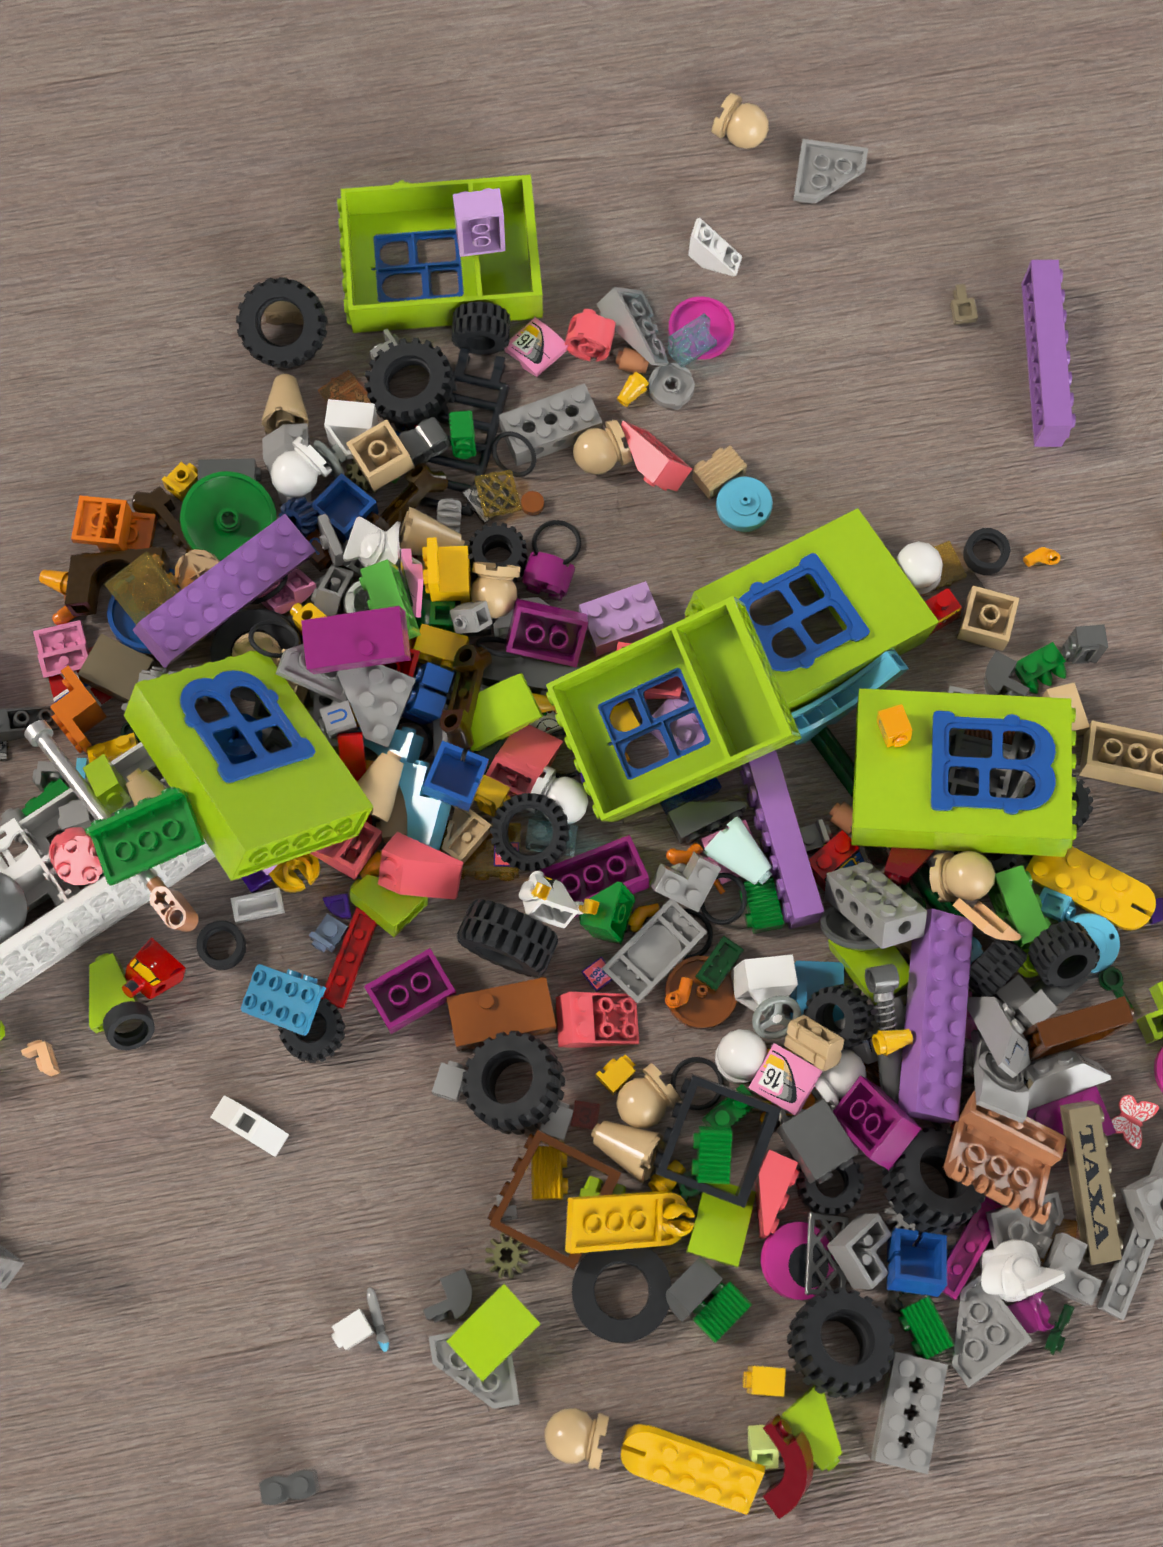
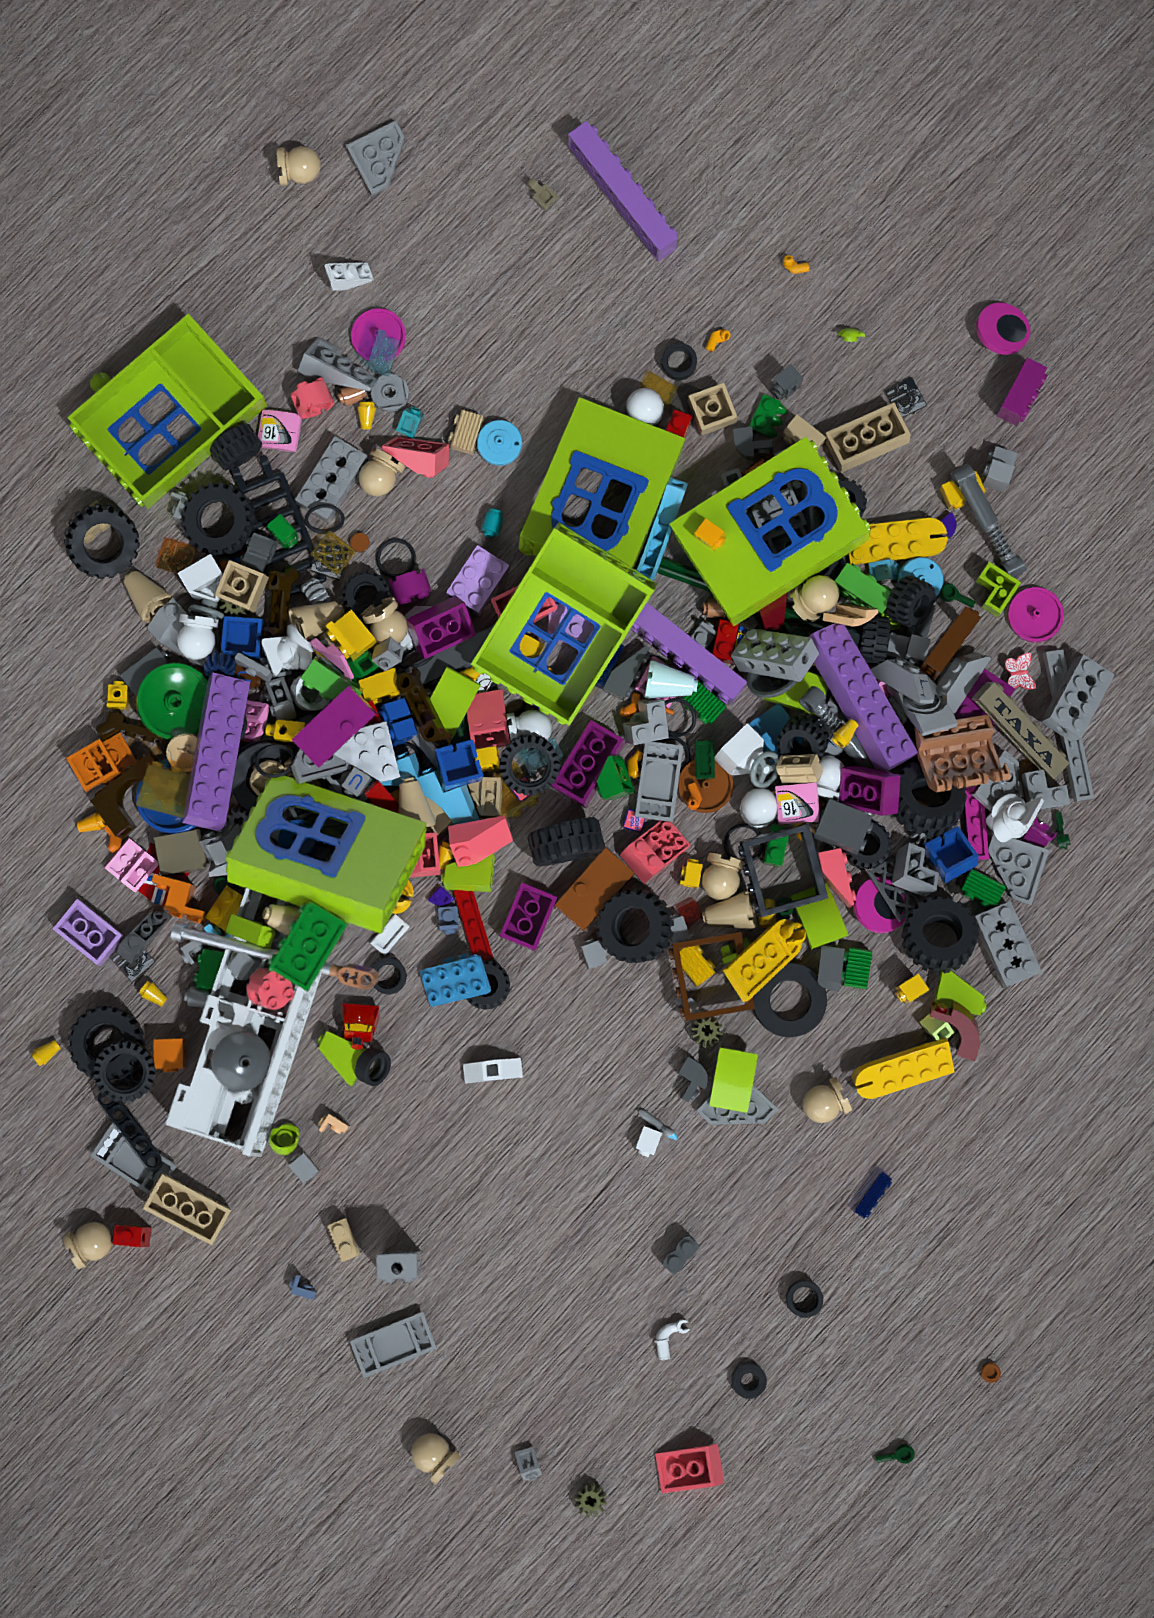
camera: 35 degrees left, 10 degrees up
lavender brick [453,188,505,257] -> none
white torso [519,871,600,929] -> none
green brick [692,1126,732,1184] -> none
none -> teal bracket [396,407,425,438]
none -> teal brick [481,508,504,538]

